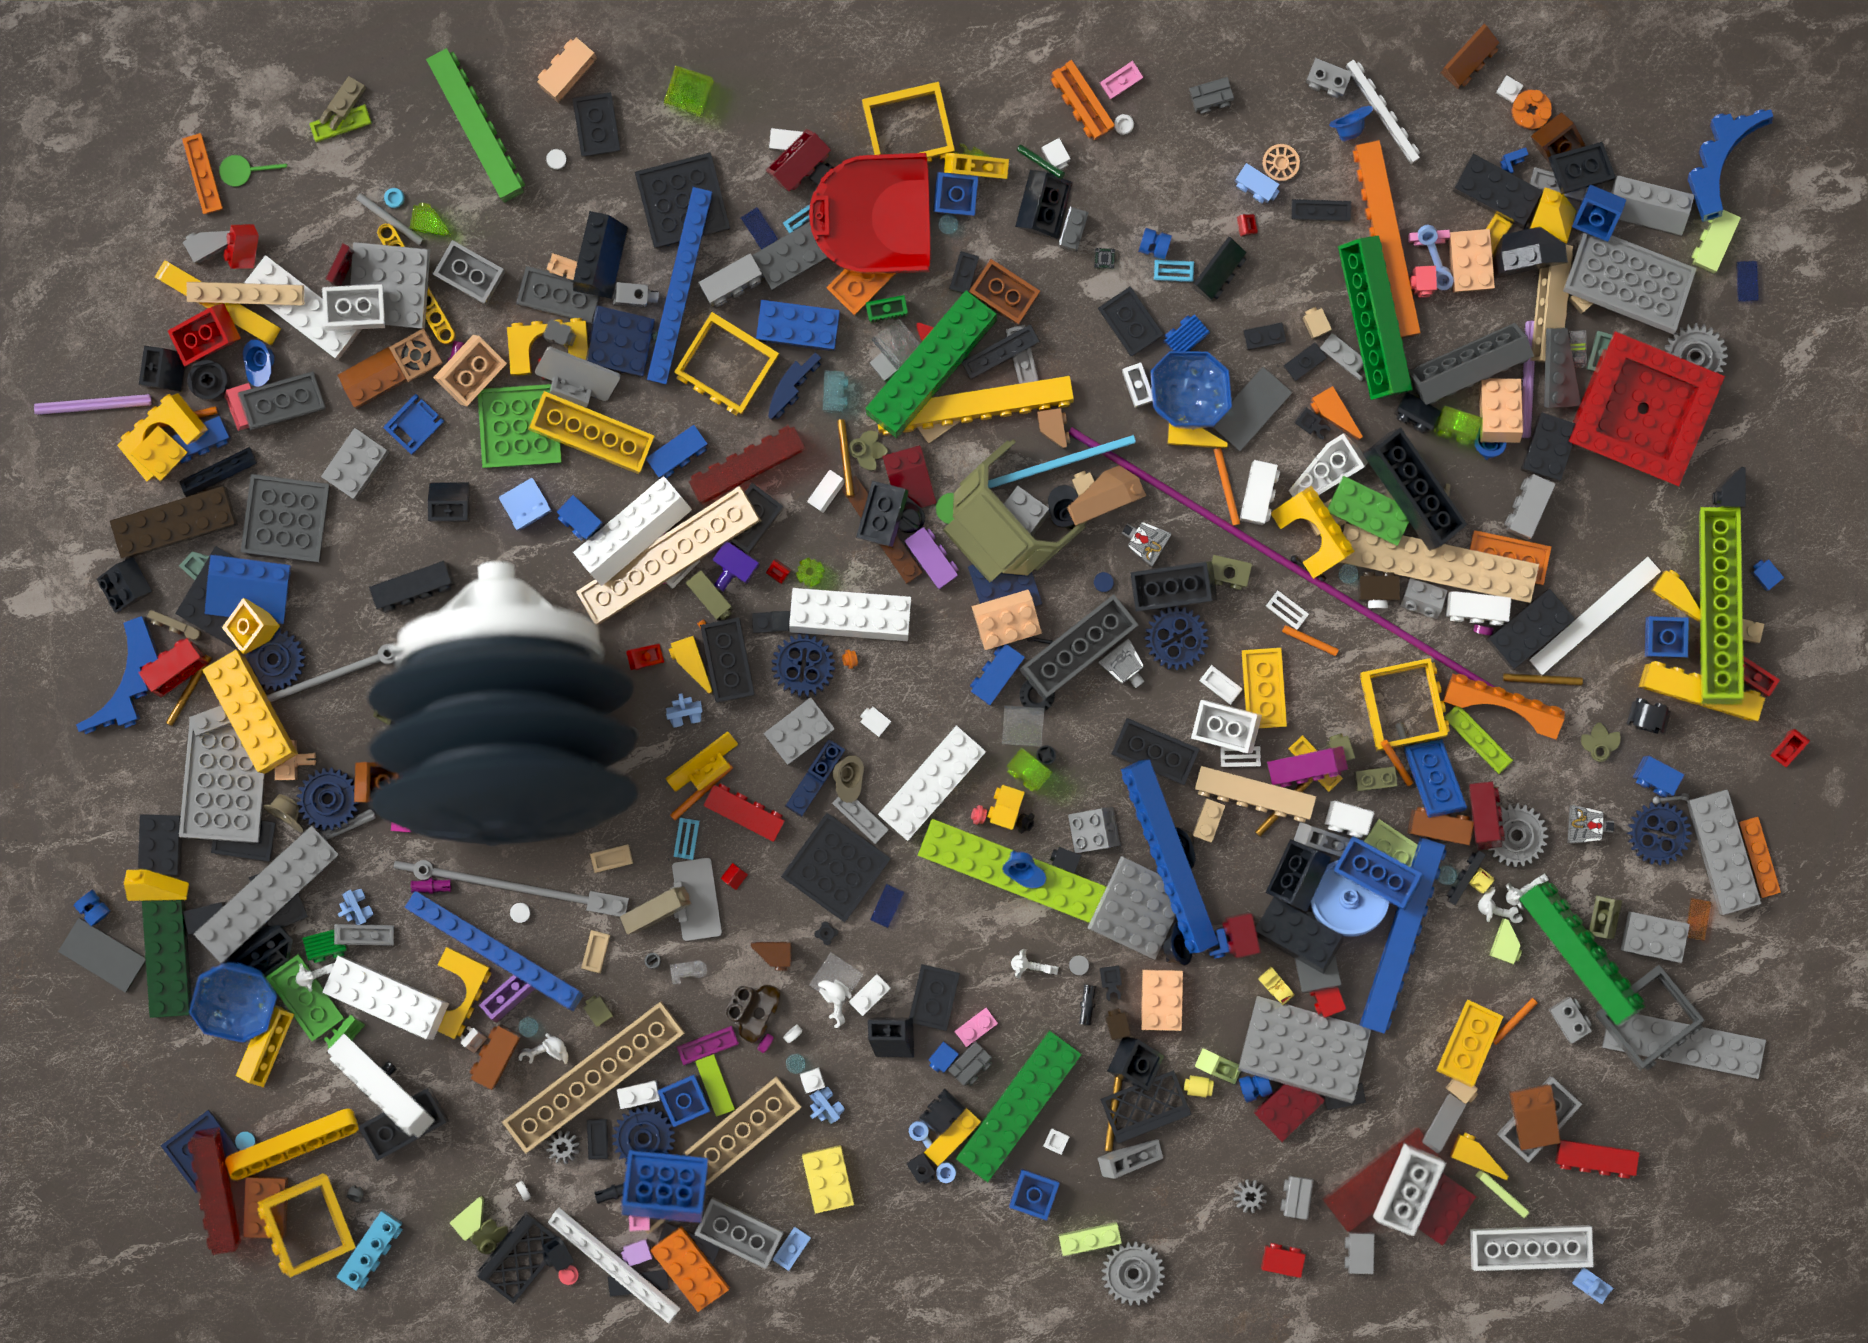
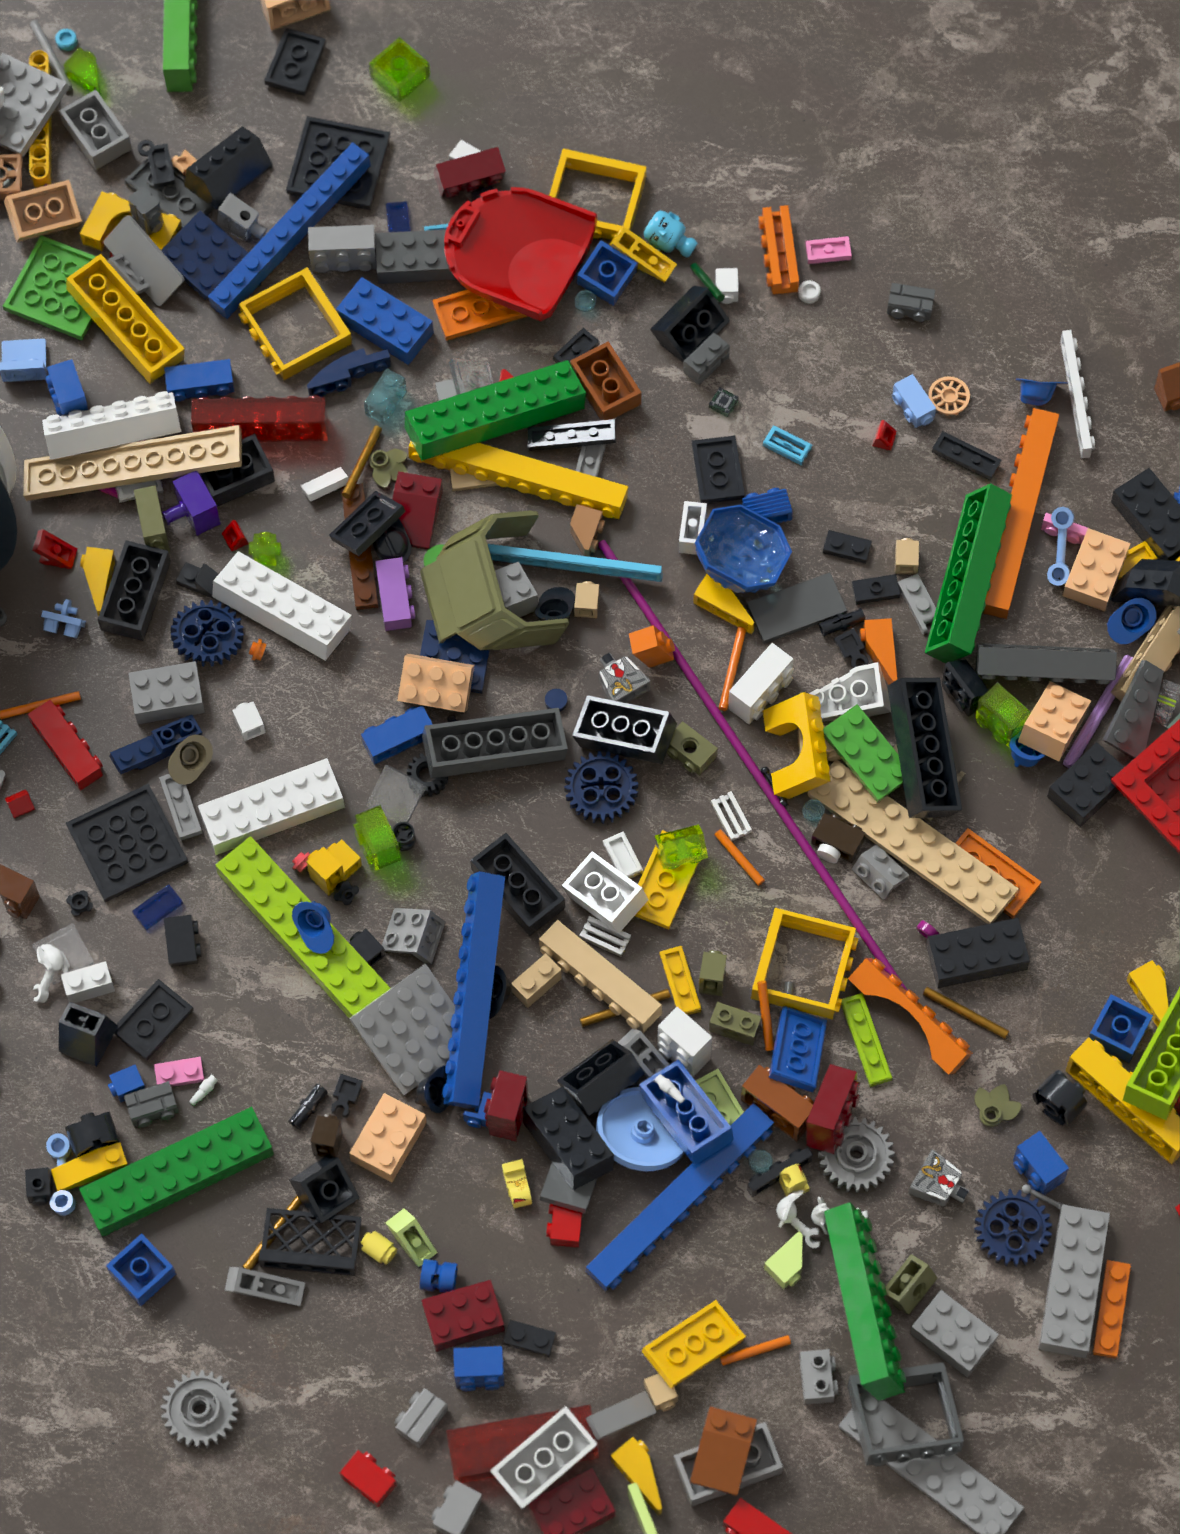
camera: 25 degrees right, 20 degrees down
white tile [547,149,567,170] -> none
yellow bracket [666,732,738,791] -> none
green brick [866,295,908,324] -> none
white piece [1011,949,1059,979] -> none
white plate [1043,1128,1069,1154] -> none
yellowish green brick [1058,1222,1121,1256] -> none
medium nougat wedge [1067,465,1146,526] -> none
light grey tile [1069,955,1089,975] -> none
torso [1098,639,1144,688] -> none
blue wheel [1138,228,1172,260] -> none
black slope [1192,236,1247,302] -> none
light grey gear [1233,1179,1267,1213] -> none
light grey plate [1238,996,1371,1103] -> none
magenta brick [1267,746,1348,787] -> none
light grey brick [1306,58,1352,98] -> none
coral brick [1409,266,1437,298] -> none
white brick [1445,591,1511,626] -> none
light grey brick [1504,474,1555,540] -> none
white tile [1529,557,1661,675] -> none
clear orange tile [1687,898,1711,941] -> none
none -> black hinge [138,140,176,188]
none -> black brick [164,915,202,967]
none -> white piece [190,1074,218,1105]
none -> blue brick [454,1346,505,1391]
none -> orange brick [629,625,675,668]
none -> medium azure piece [643,211,698,257]
none -> clear neon green brick [654,824,708,869]
none -> white piece [655,1074,685,1103]
none -> black pin [819,608,866,637]
none -> blue piece [1107,598,1156,644]

